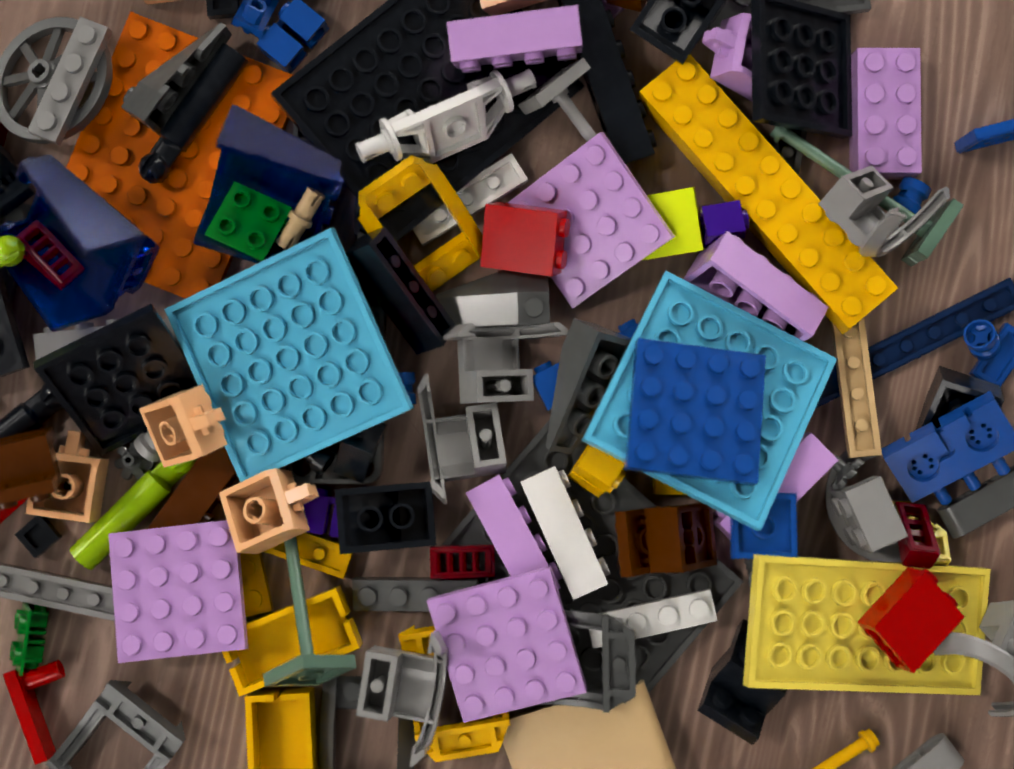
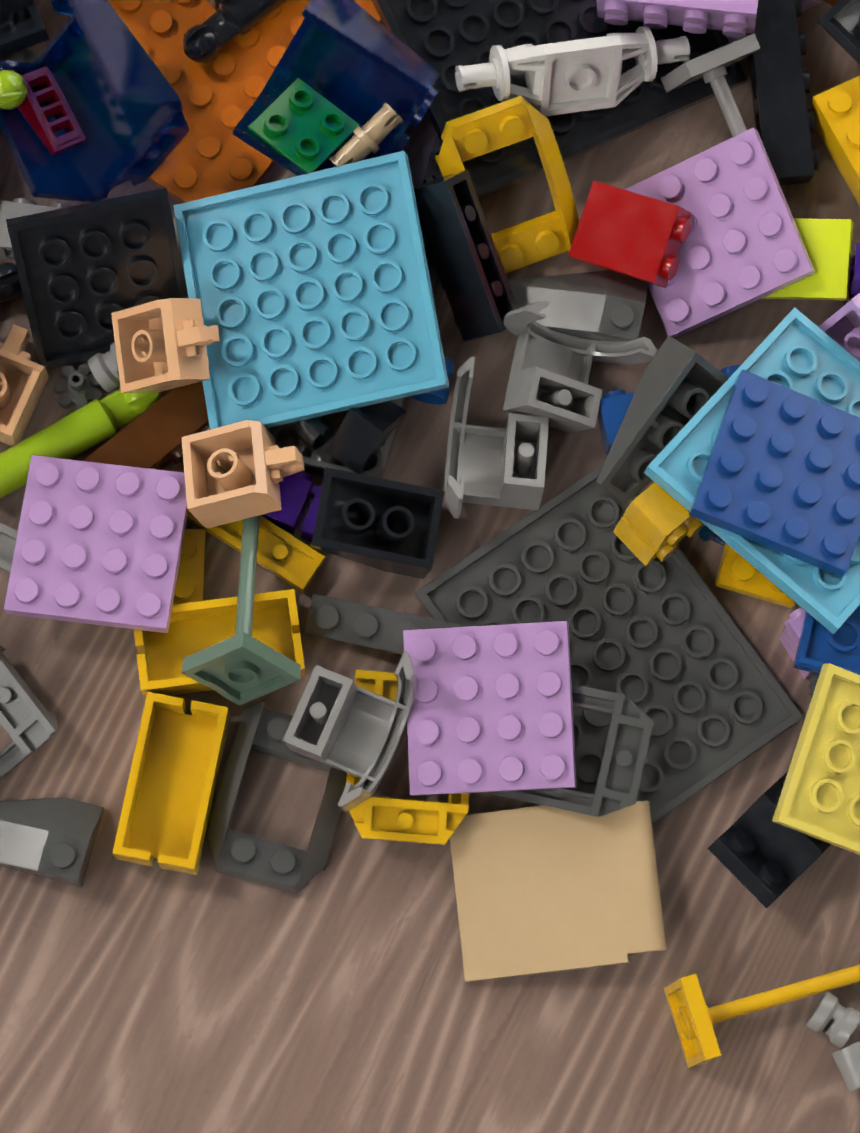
camera: 10 degrees right, 10 degrees down
white plate [412,153,528,246] -> none
dark red slope [430,544,495,579] -> none
lavender brick [466,474,563,590] -> none
white brick [520,466,610,600] -> none
white plate [588,589,718,649] -> none
reddish brown bracket [615,502,717,577] -> none

